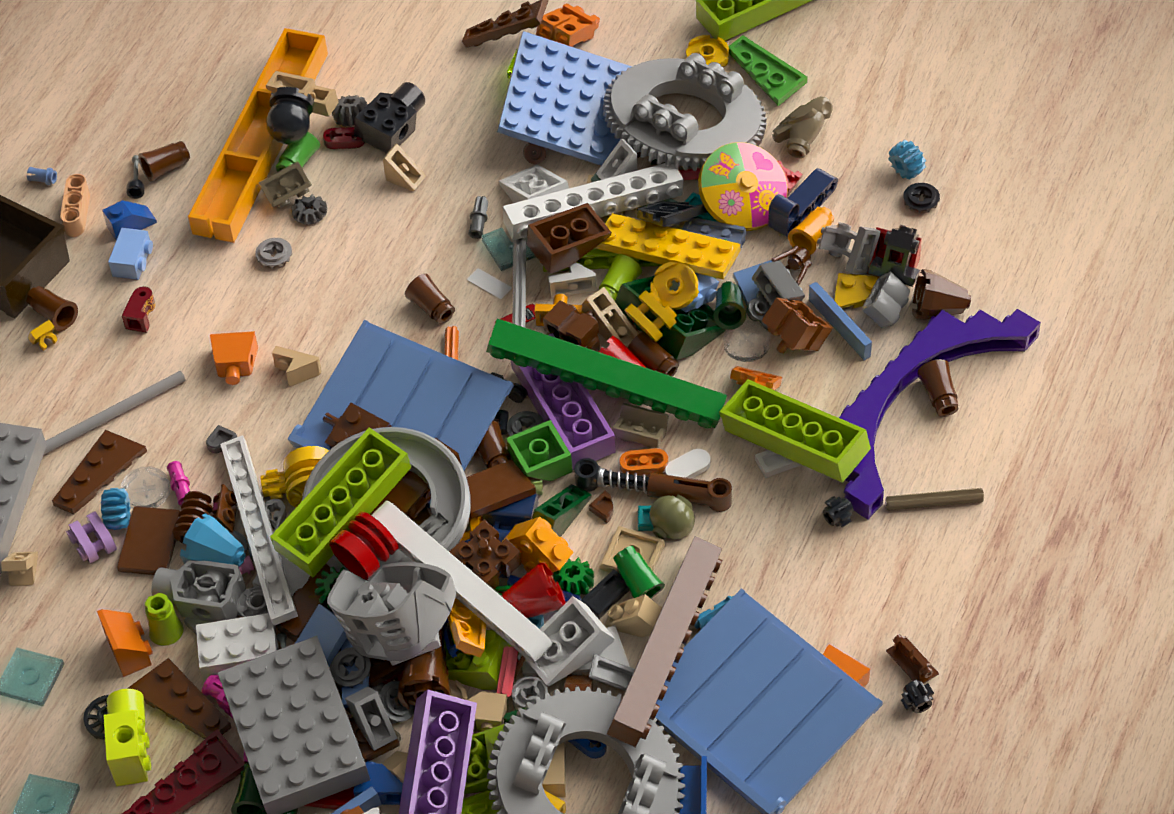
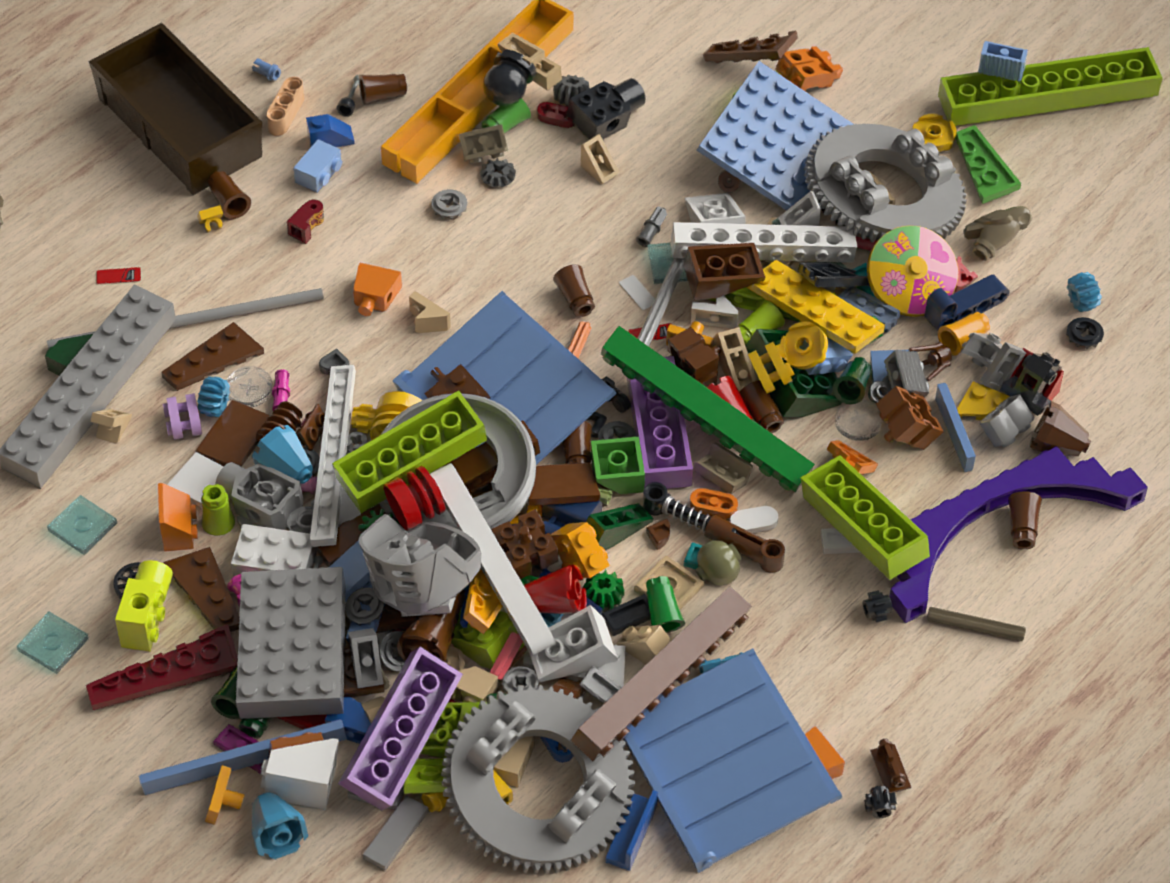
camera: 15 degrees right, 0 degrees up
none -> white tile [167,452,223,508]

